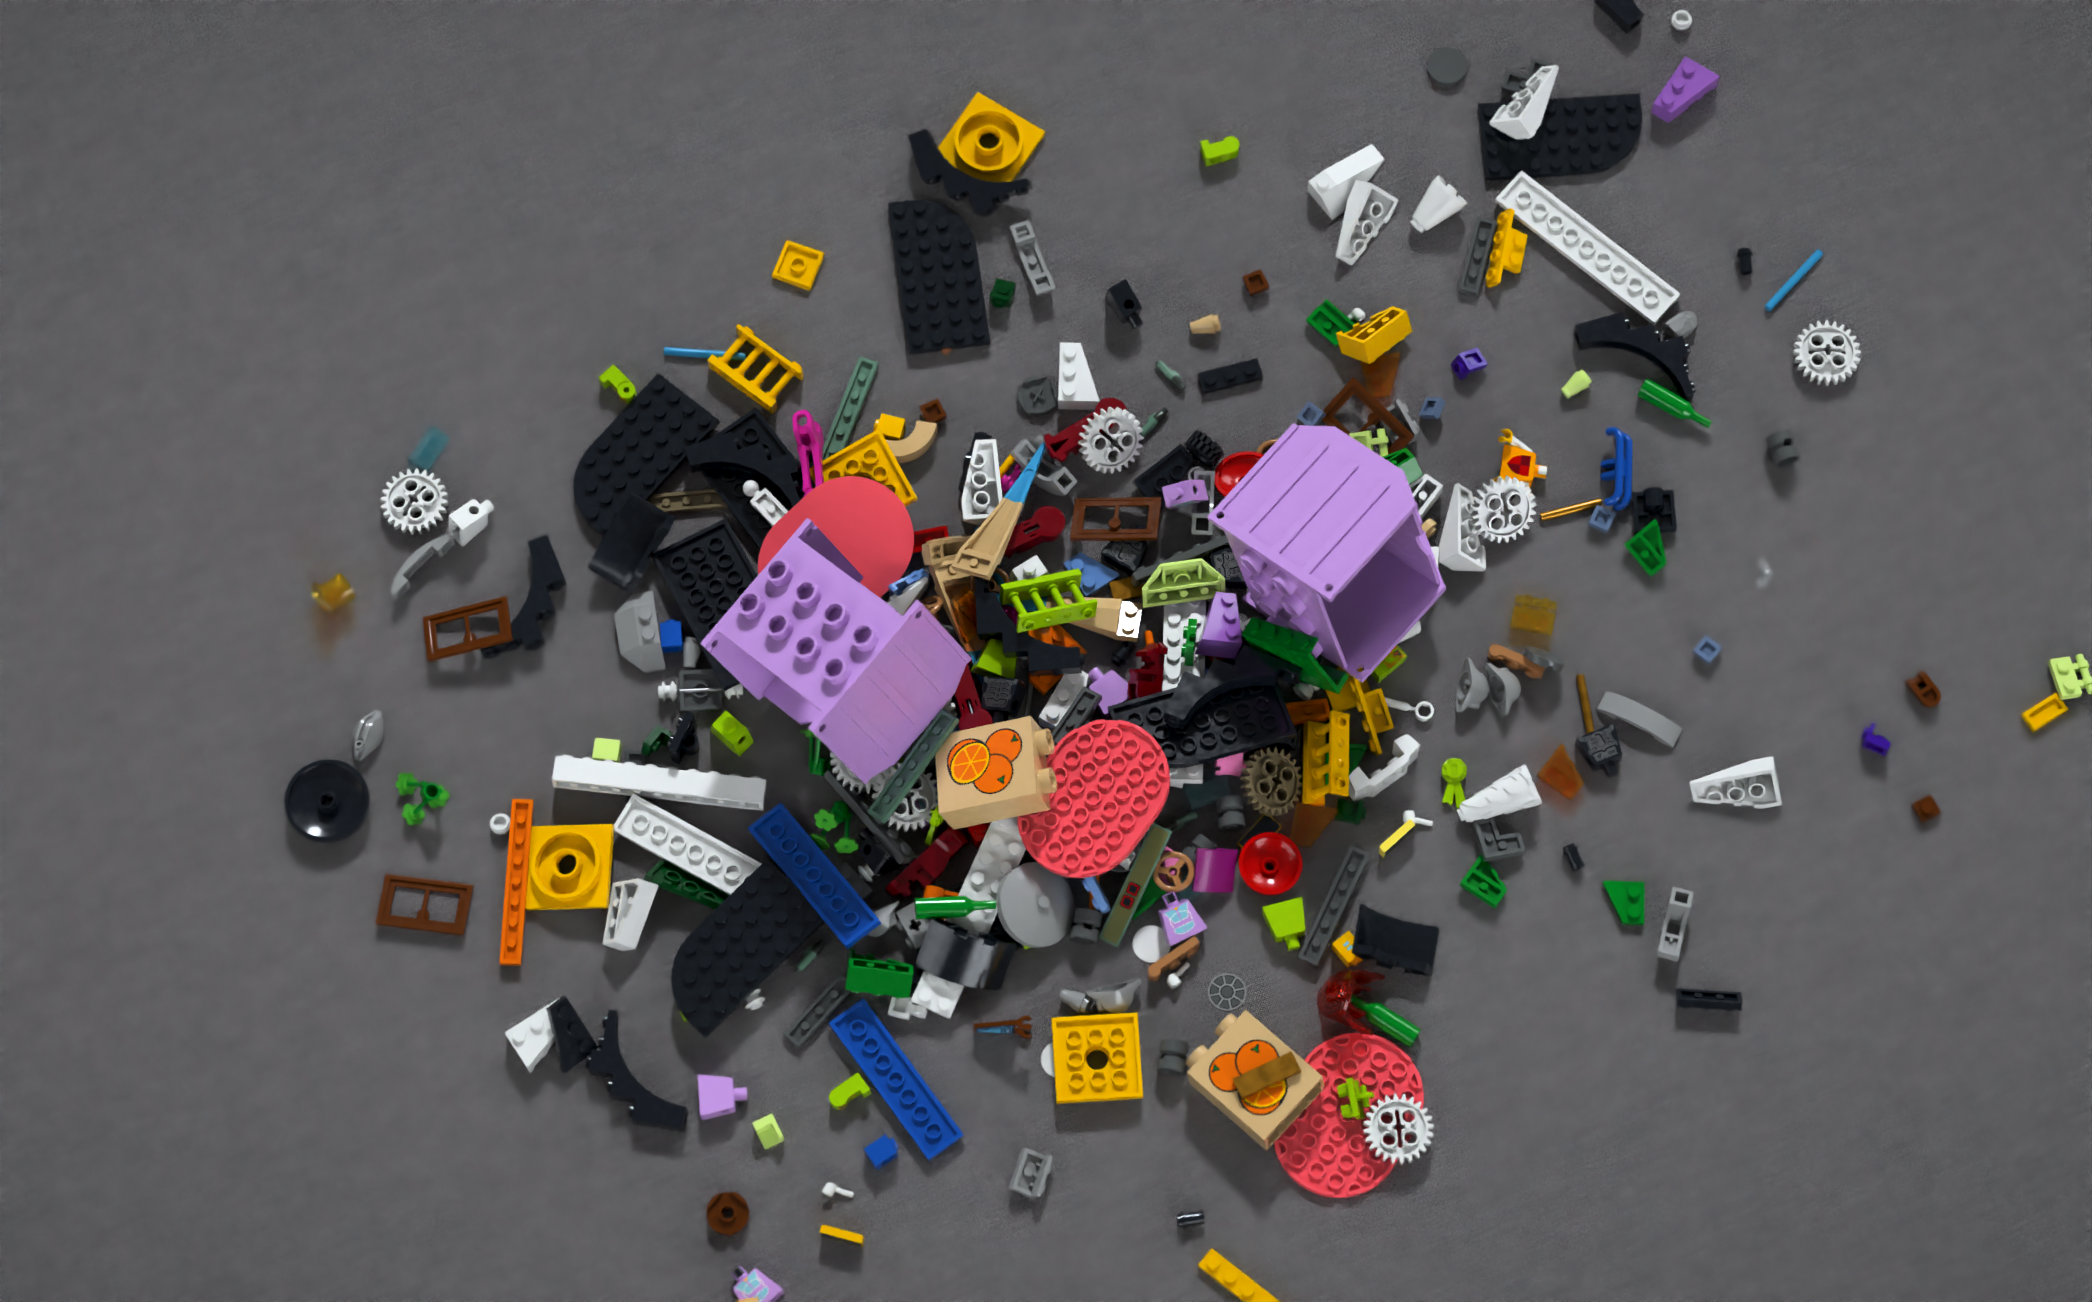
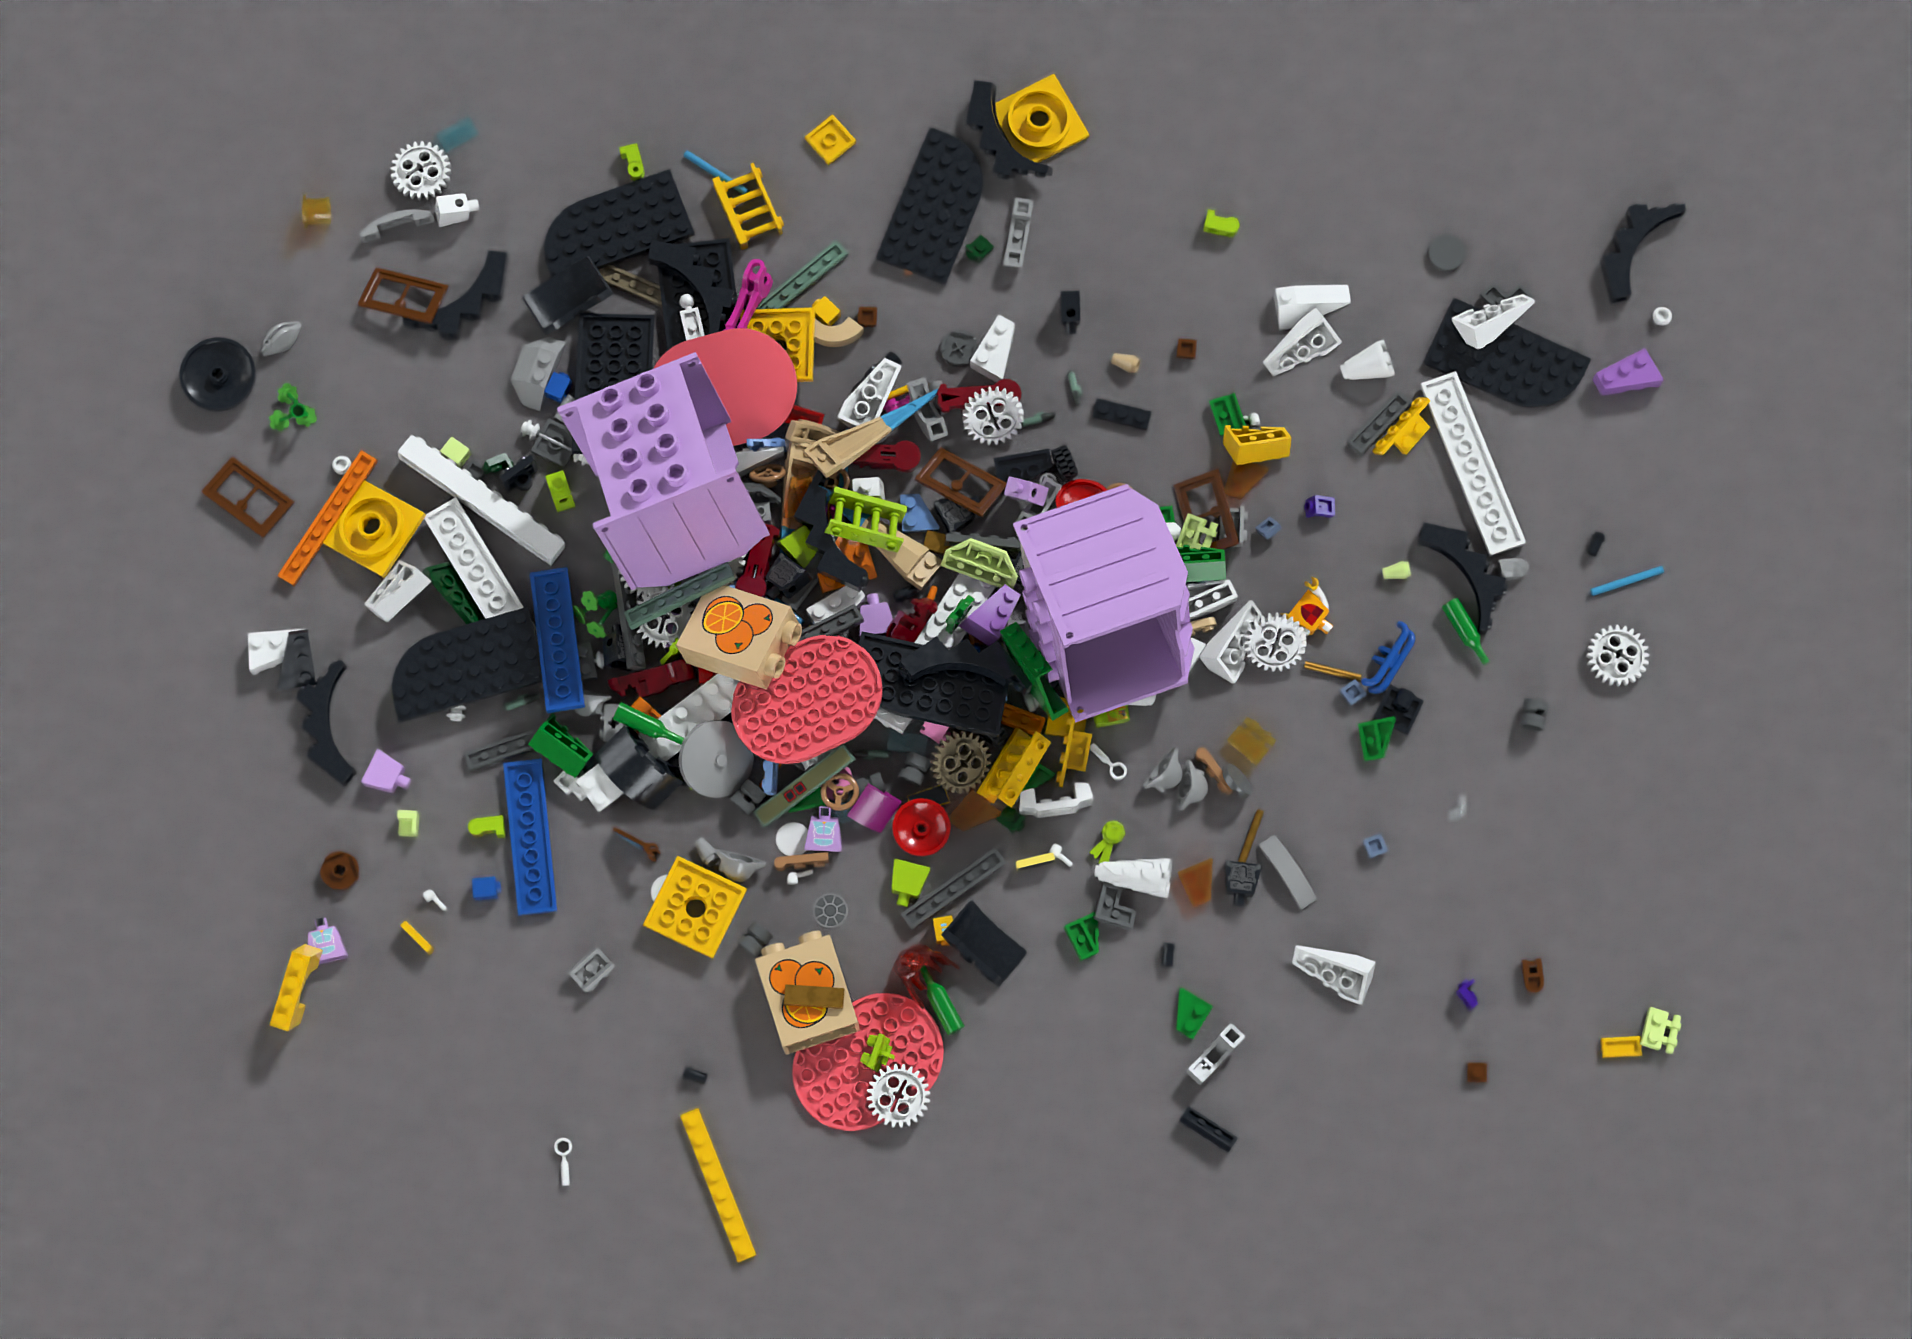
camera: 25 degrees right, 5 degrees up
sand blue plate [1296,401,1326,426] -> none

